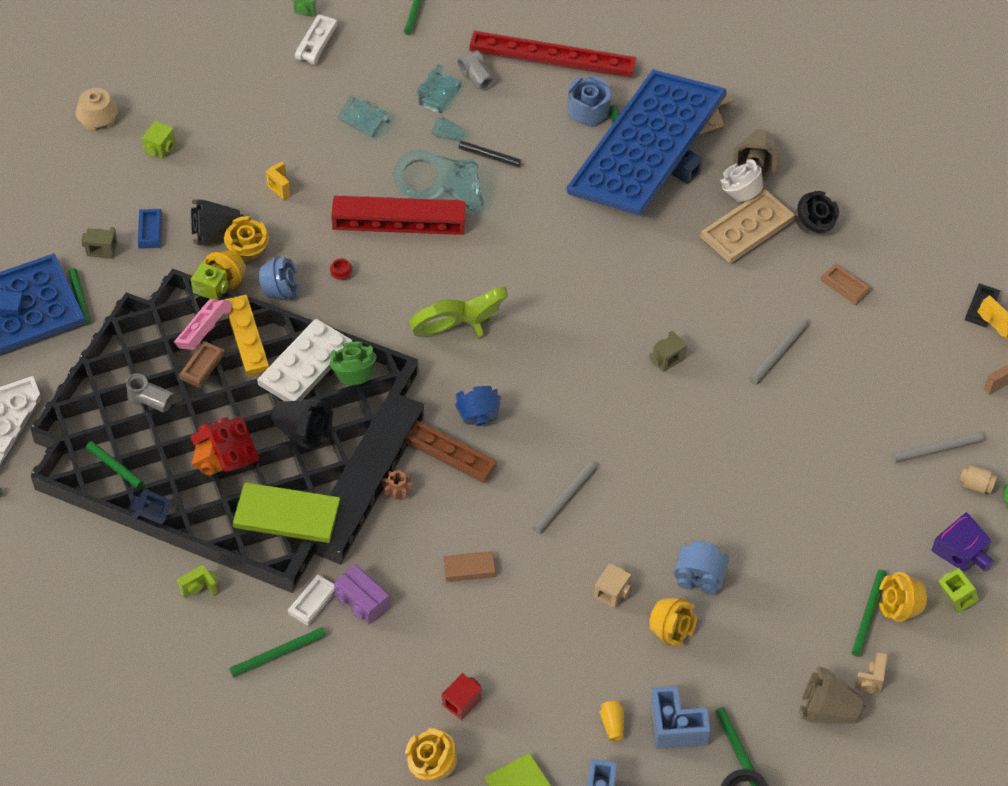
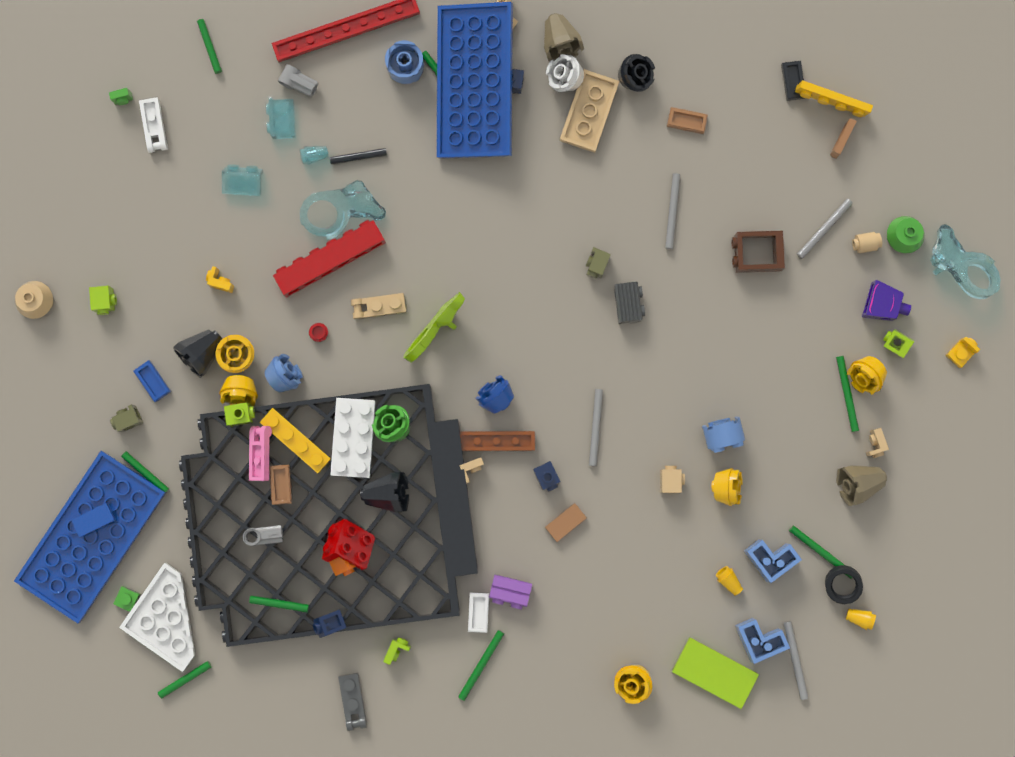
camera: 30 degrees left, 30 degrees up
lime tile [233,482,340,543] -> none
nougat gear [382,469,412,501] -> none
red brick [442,673,482,720] -> none
none -> dark grey plate [338,673,367,731]
none -> tan plate [351,293,406,319]
none -> tan bracket [460,457,484,484]
none -> dark blue brick [533,461,561,492]
none -> dark grey brick [614,282,645,324]
none -> reddish brown window [731,231,785,273]

